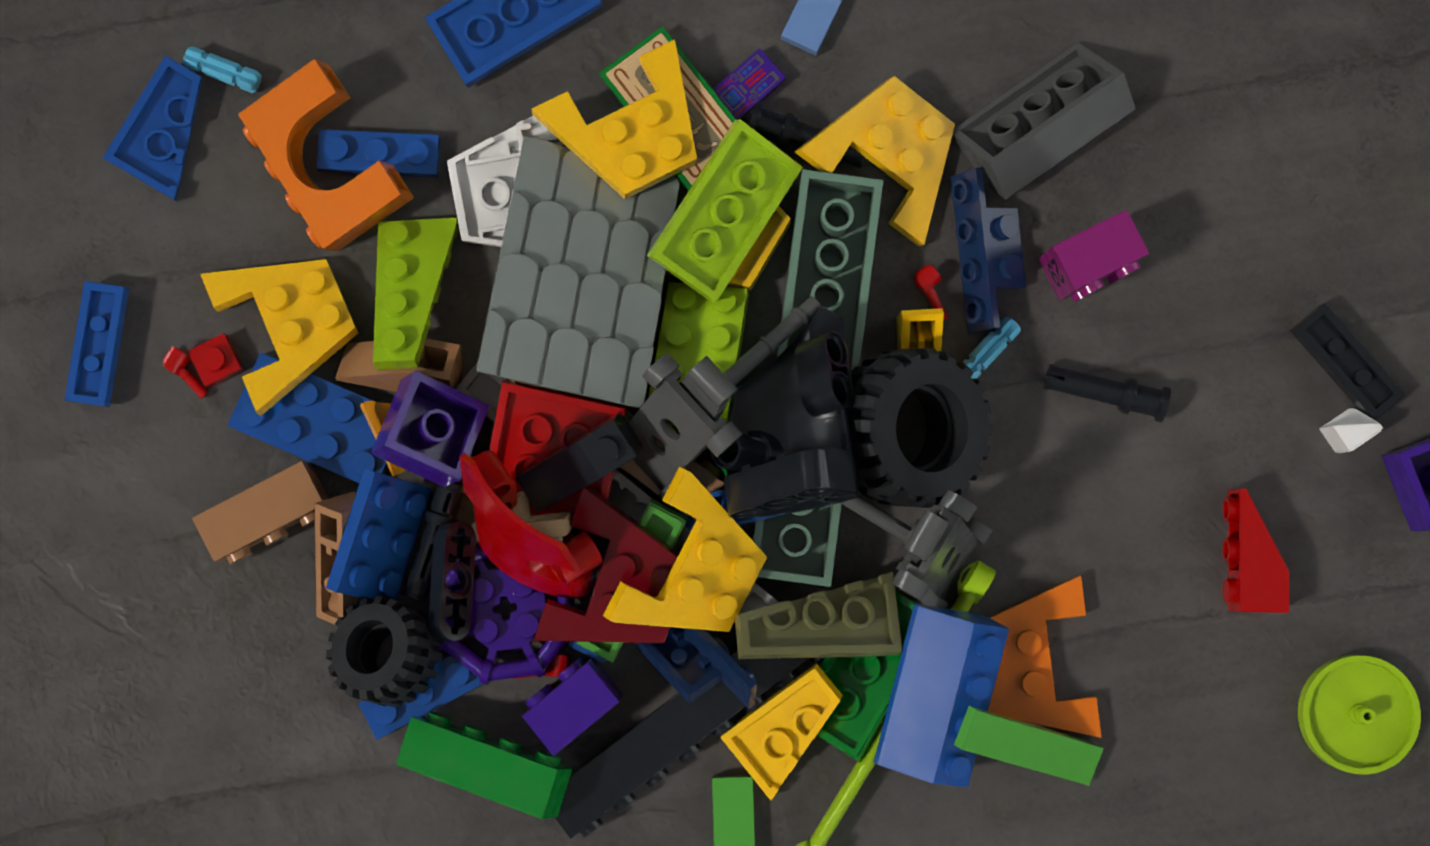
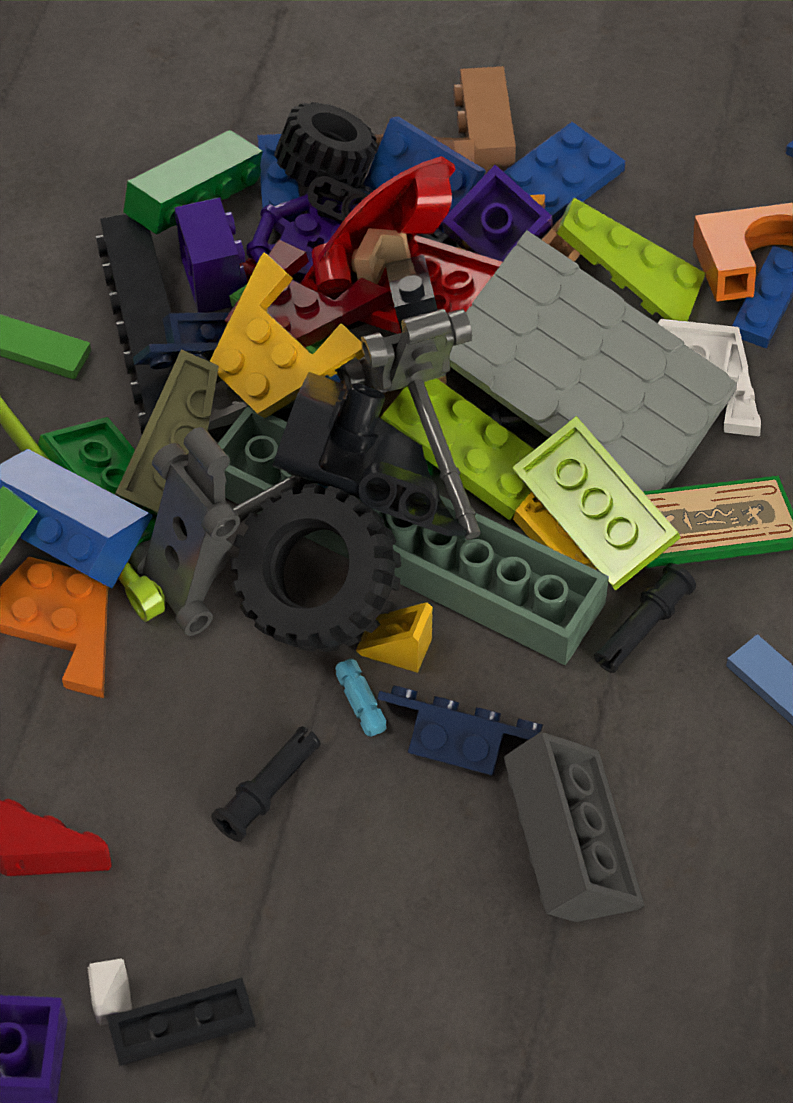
camera: 115 degrees right, 30 degrees down
blue plate [64,281,129,407] -> none
red hand [163,347,209,399] -> none
red plate [187,333,245,388] -> none
yellow wing [200,259,359,417] -> none
yellow wing [531,39,697,199] -> none
dark purple tile [713,48,786,120] -> none
yellow wing [720,663,843,801] -> none
yellow wing [795,76,955,246] -> none
red hand [913,265,949,321] -> none
magenta brick [1038,209,1149,302] -> none

